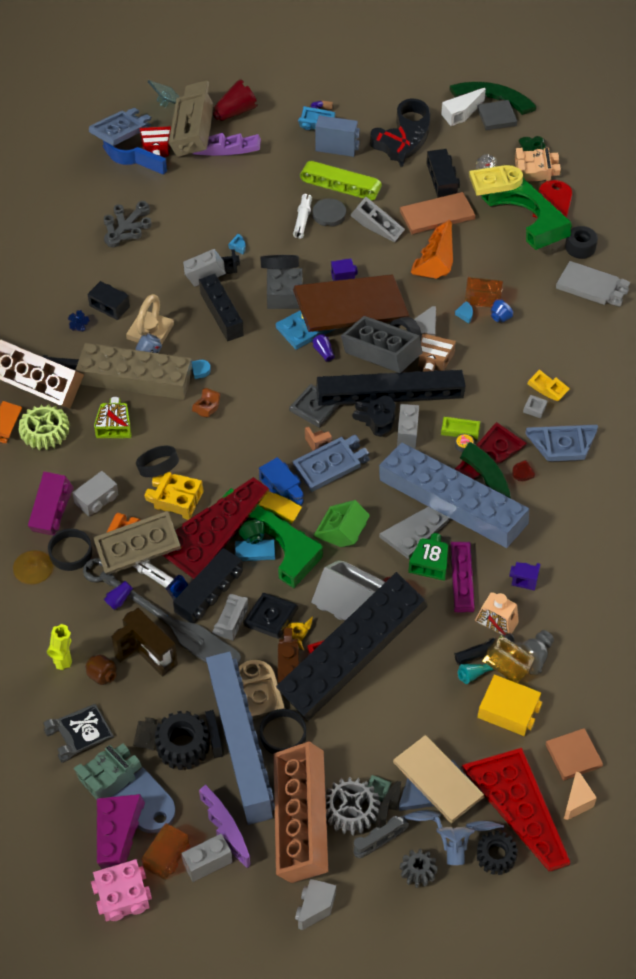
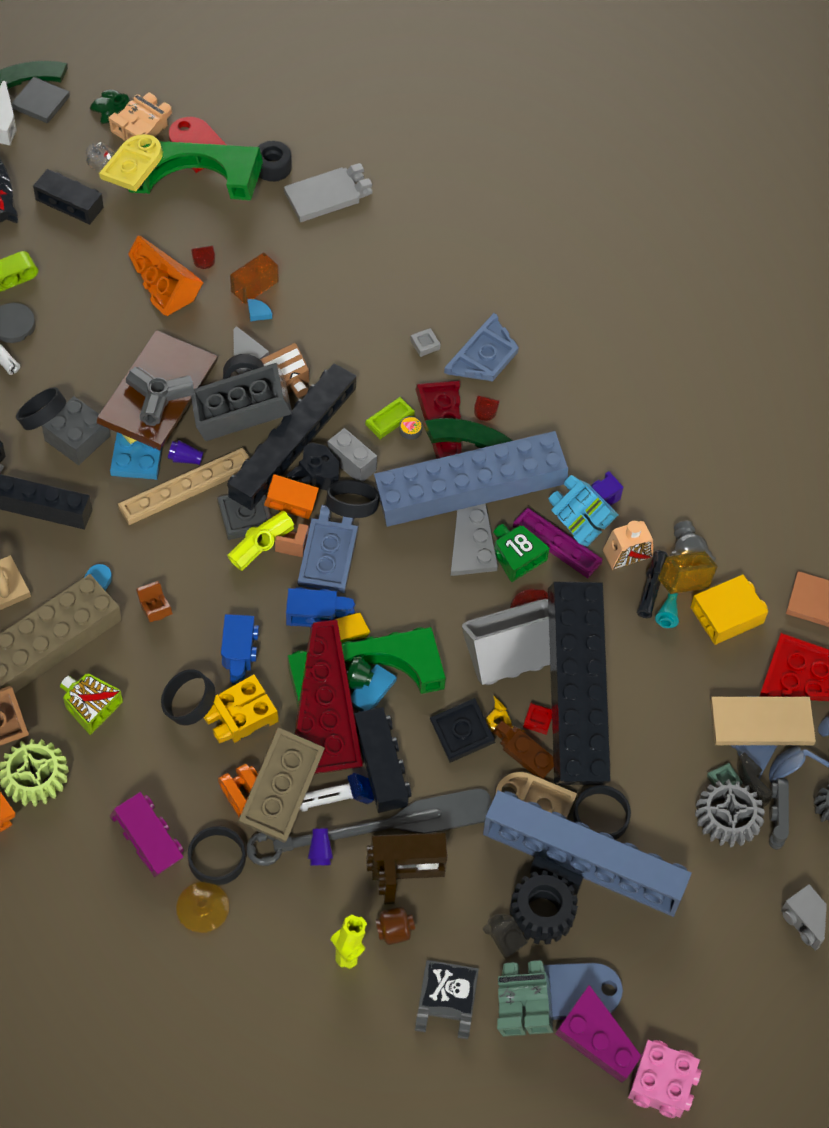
camera: 55 degrees left, 5 degrees up
light grey brick [72,471,119,517] -> none
sand blue head [136,333,162,353] -> none
clear orange brick [142,823,190,880] -> none
light grey brick [181,834,232,882] -> none
medium lavender slope [199,784,250,868] -> none
light grey hinge [212,594,248,641] -> none
nougat brick [274,741,328,883] -> none
bright green slope [314,500,370,547] -> none
dark purple brick [331,258,358,281] -> none
light grey slope [350,197,405,242] -> none
nougat tile [400,192,475,234] -> none
blue cone [490,299,513,322] -> none
yellow slope [527,369,570,401] -> none
none -> tan tile [118,447,250,525]
none -> dark grey piece [126,367,195,426]
none -> clear red tile [191,246,215,269]
none -> blue hinge [221,614,259,685]
none -> neon yellow piece [227,511,294,571]
none -> orange hinge [264,474,319,519]
none -> black tyre [326,480,379,518]
none -> medium azure hips [548,475,619,547]

